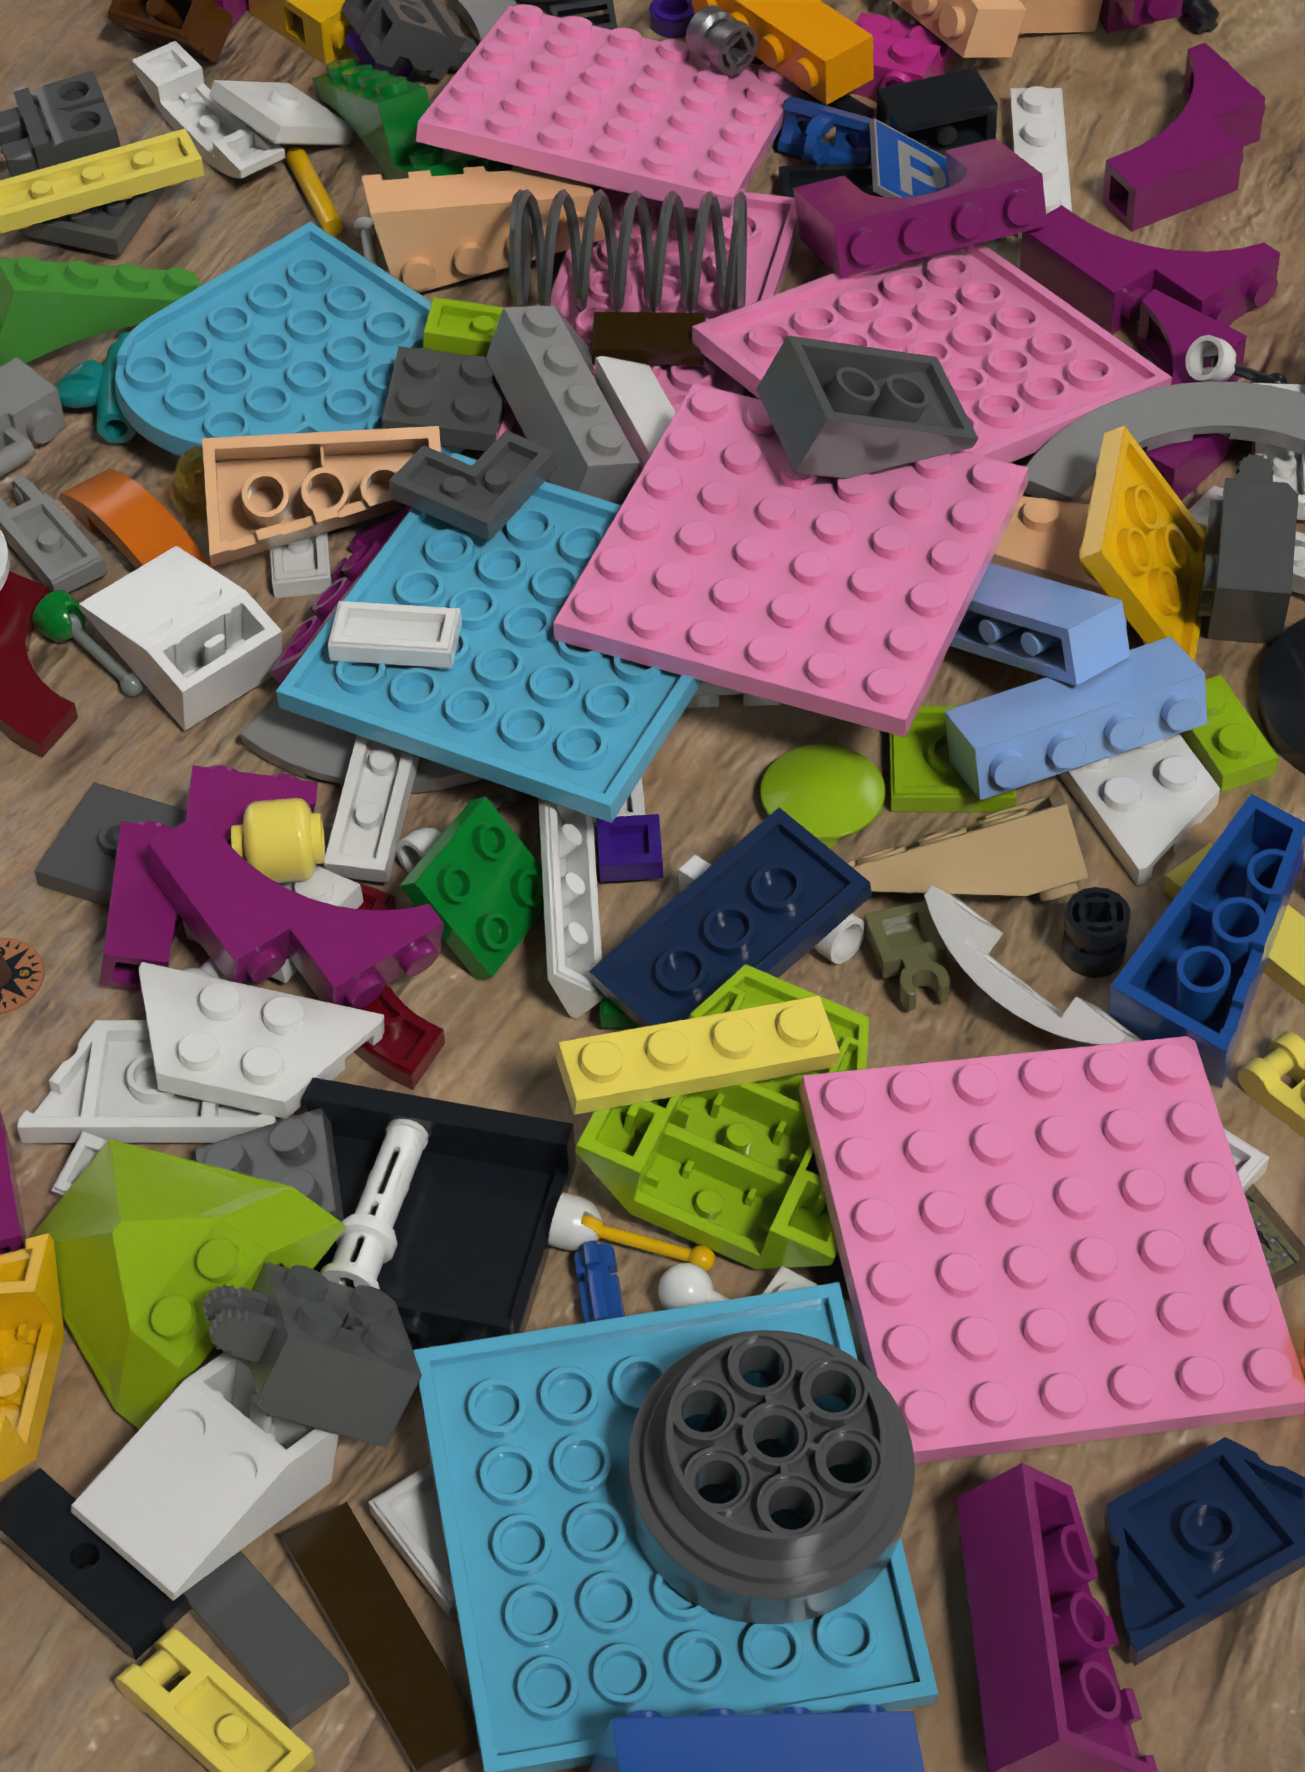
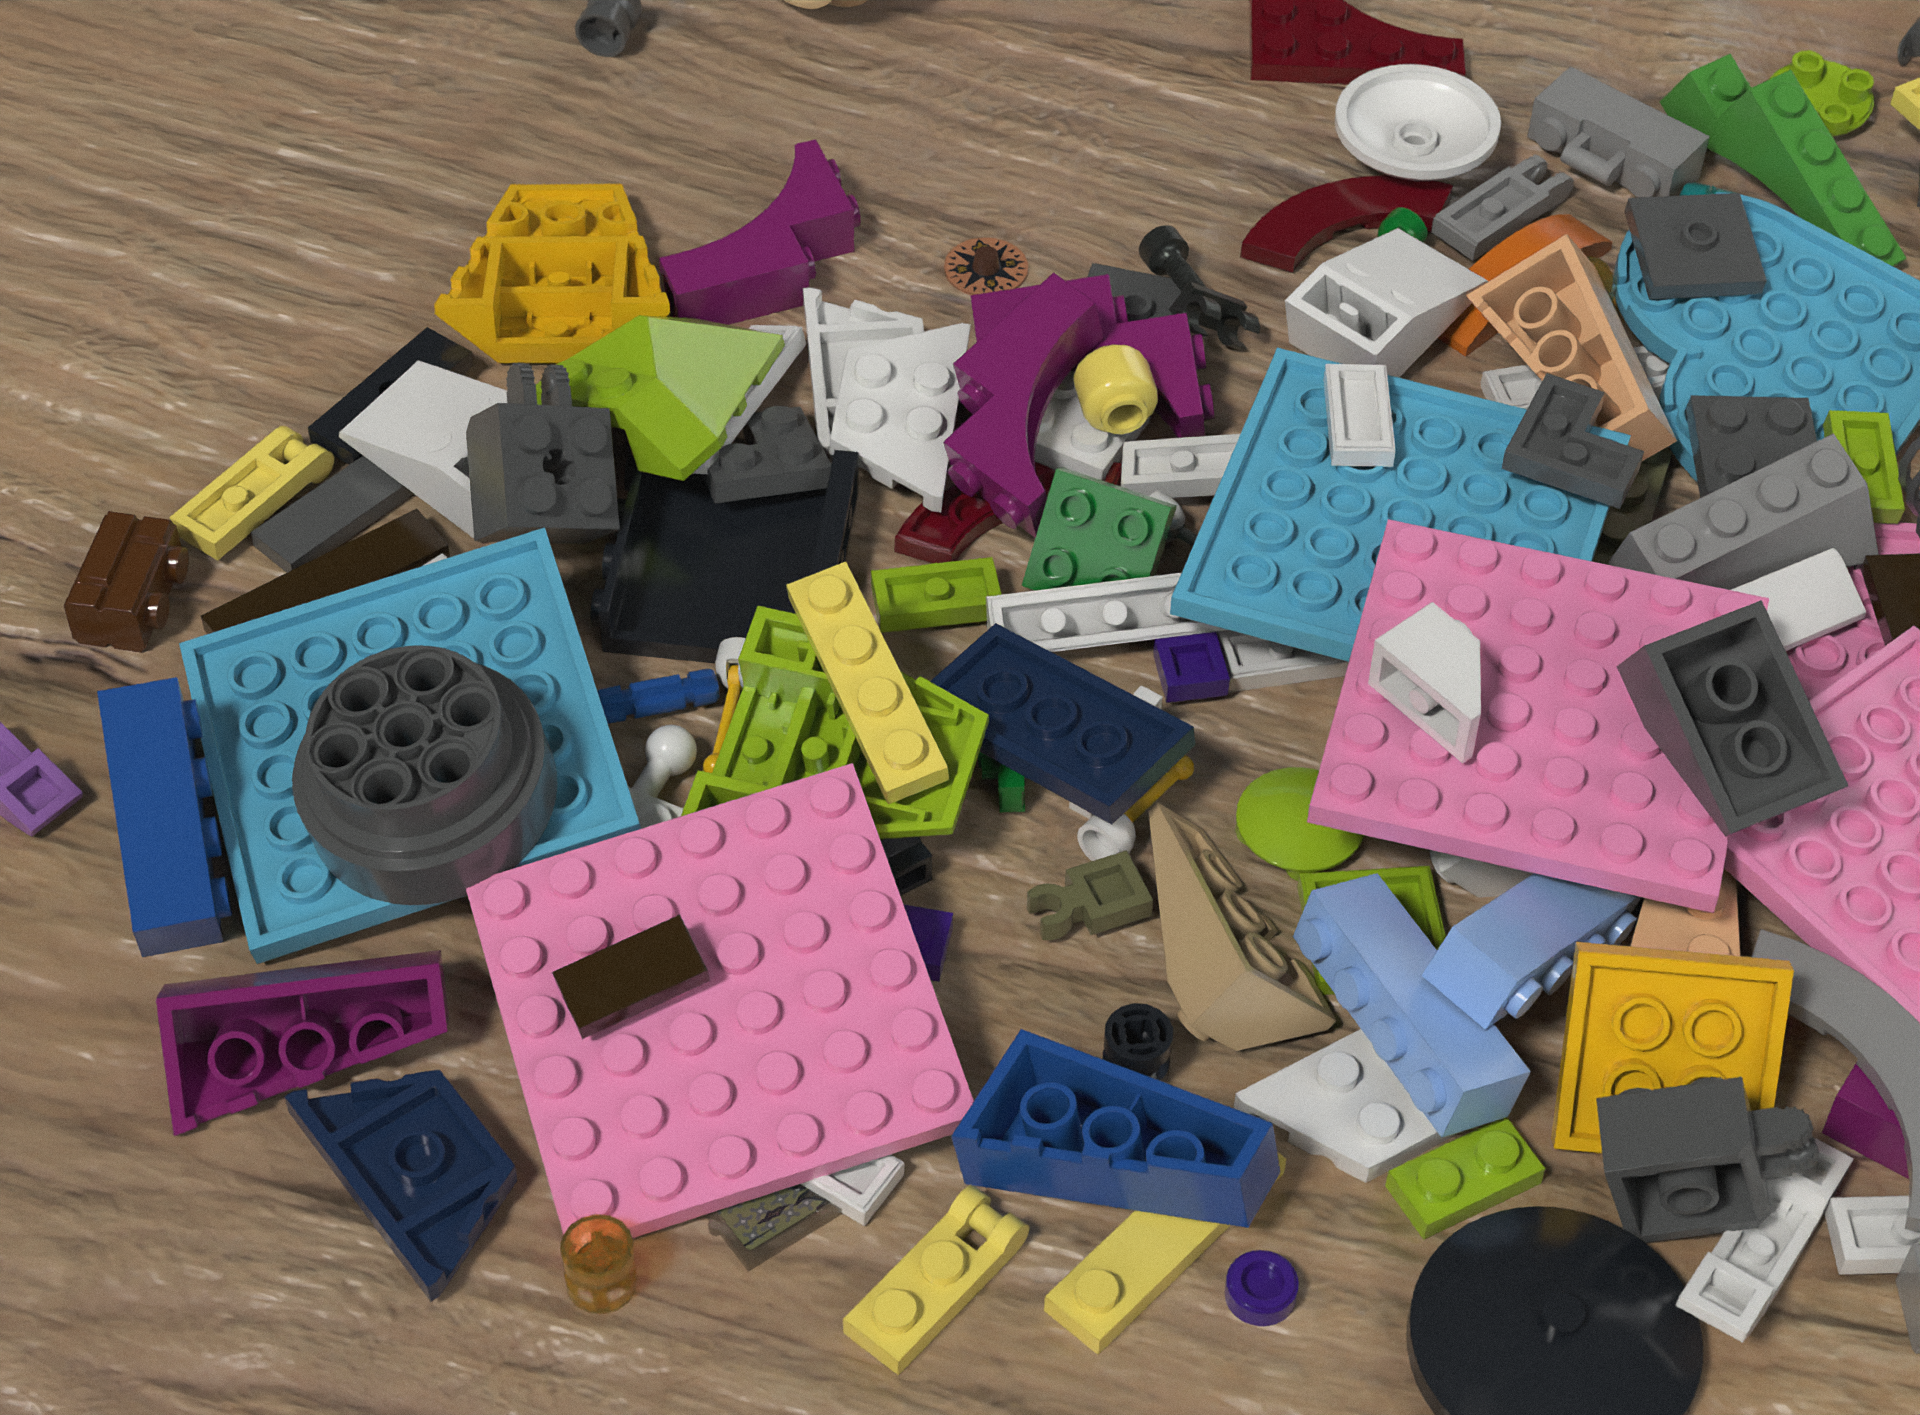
camera: 80 degrees right, 0 degrees up
white pin [320,1118,429,1290] -> none
white slope [924,885,1142,1047] -> none
none -> dark brown tile [552,914,710,1039]
none -> lime plate [871,557,1001,633]
none -> pearl dark grey bar [1139,225,1260,350]
none -> white slope [1368,602,1481,763]
none -> dark grey plate [1624,193,1767,299]

